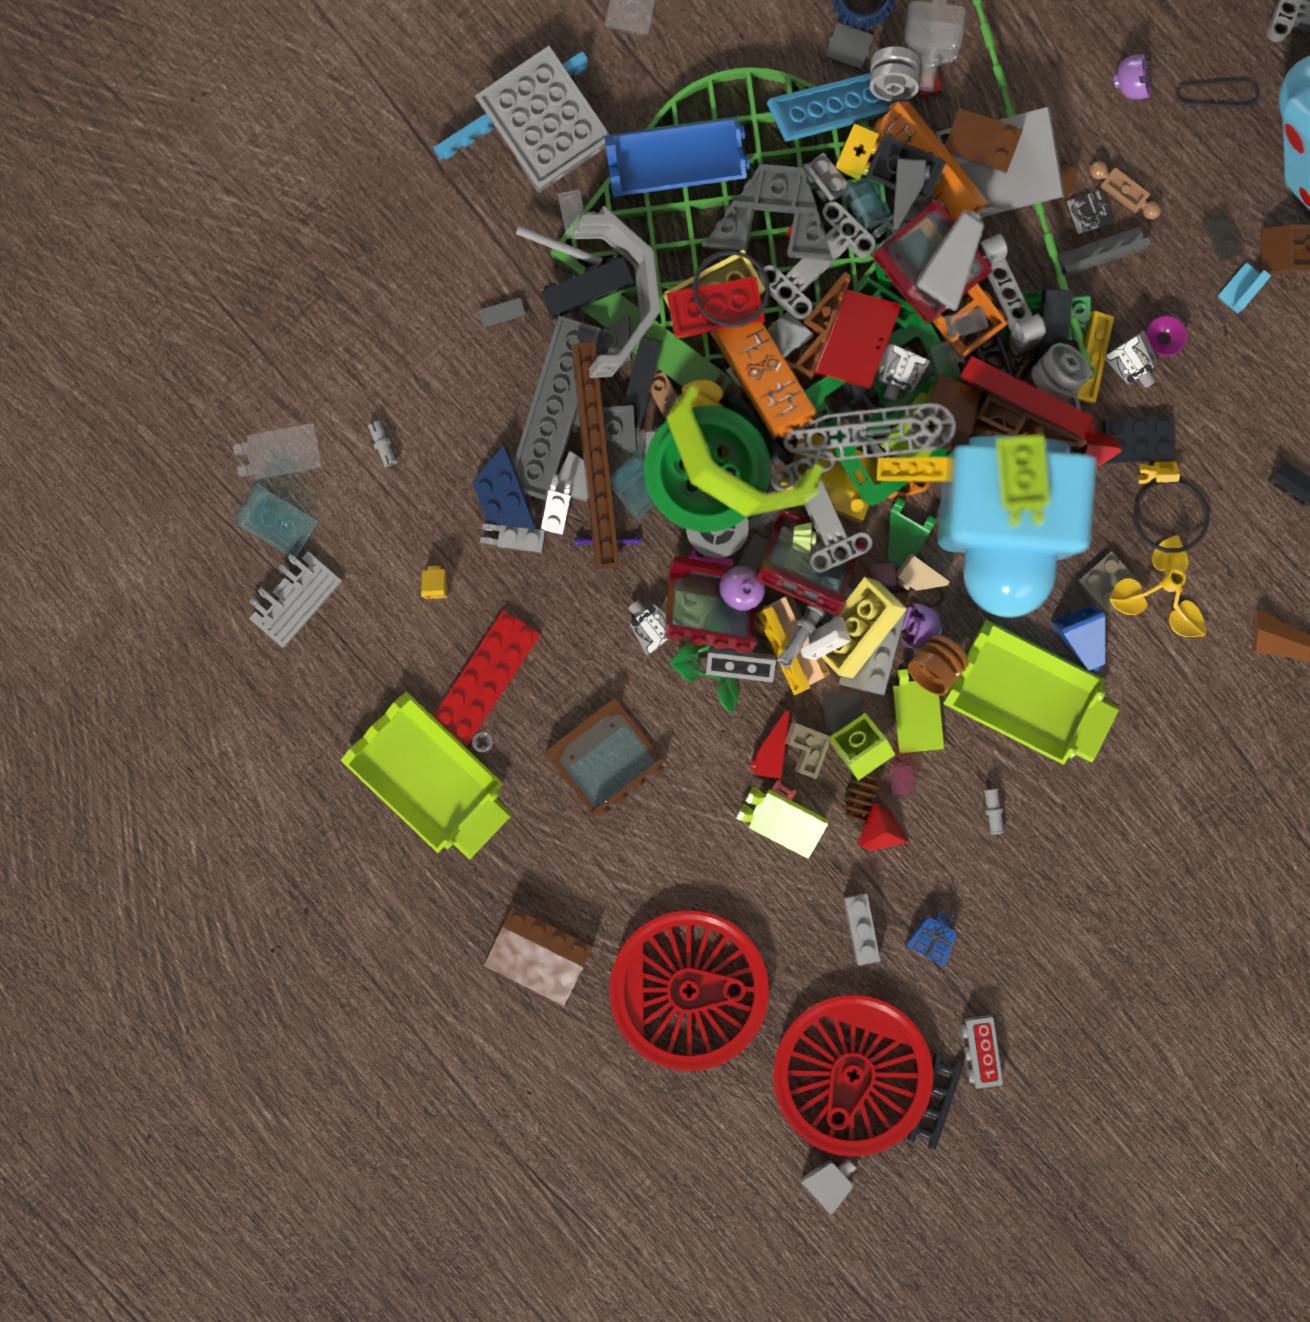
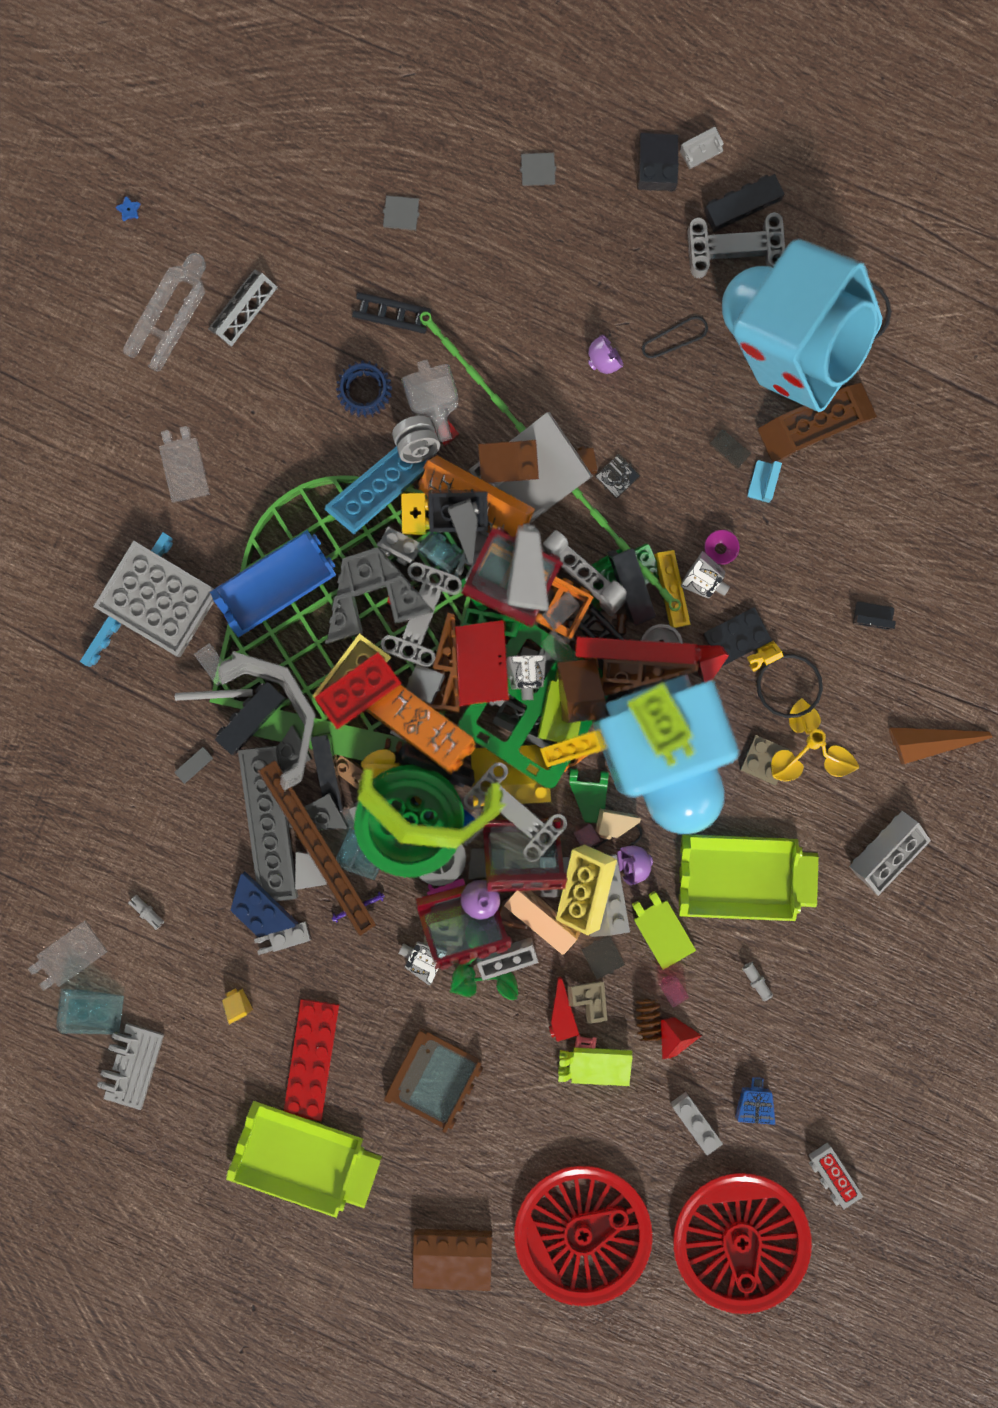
camera: 20 degrees left, 0 degrees up
clear bush [472,732,494,752] -> none
hinge [541,474,573,535] -> none
black piece [692,250,770,327] -> none
yellow plate [757,606,810,695] -> none
light grey pin [777,604,825,668] -> none
light grey beam [784,404,955,461] -> none
yellowish green piece [793,522,817,554] -> none
white panel [801,617,851,660] -> none
light grey torso [801,1158,857,1215] -> none
dark grey piece [825,22,874,70] -> none
lime brick [829,713,895,780] -> none
black bar [907,1053,964,1149] -> none
dark orange wheel [908,635,969,696] -> none
light grey wheel [1032,343,1091,402] -> none
slope [1050,604,1105,672] -> none
dark grey fence [1057,227,1151,276] -> none
medium nougat plate [1090,161,1161,219] -> none
none -> light grey slope [849,811,931,896]

